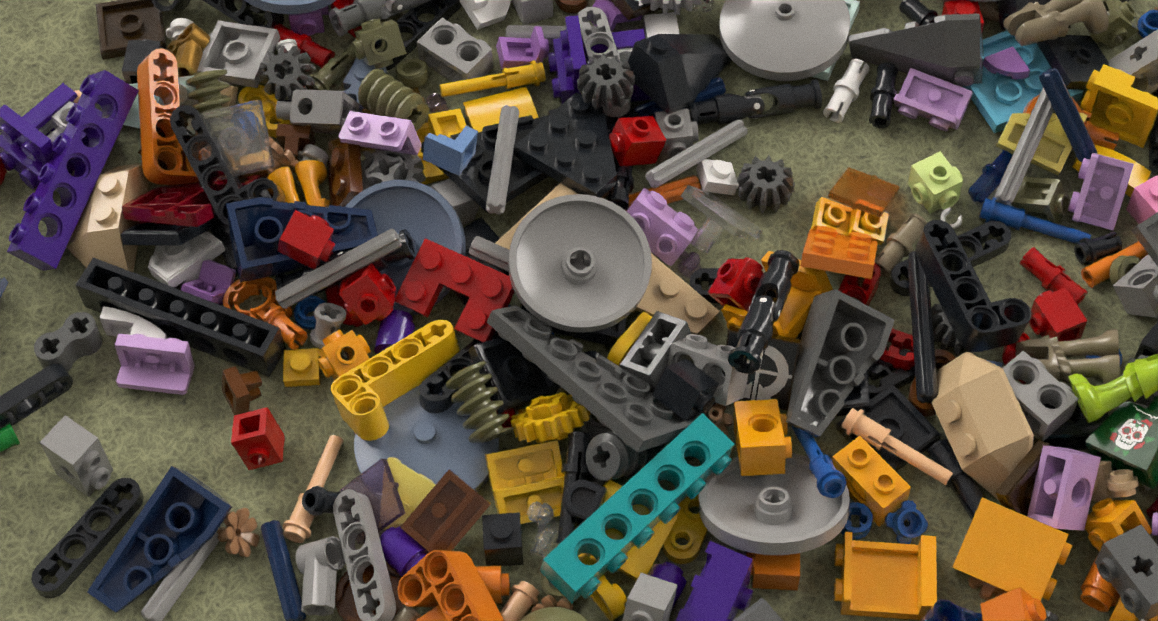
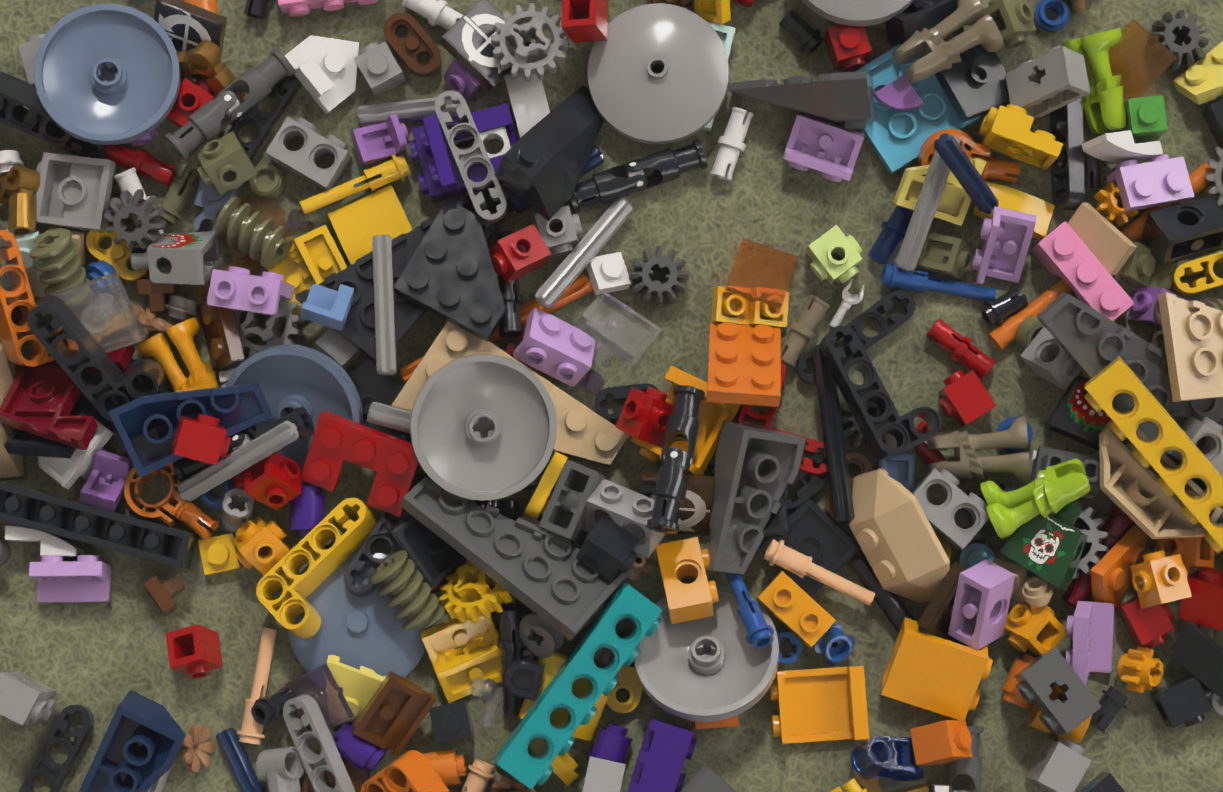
camera: 10 degrees left, 25 degrees up
dark grey gear [577,53,635,111] -> none
black pin [869,63,898,128] -> none

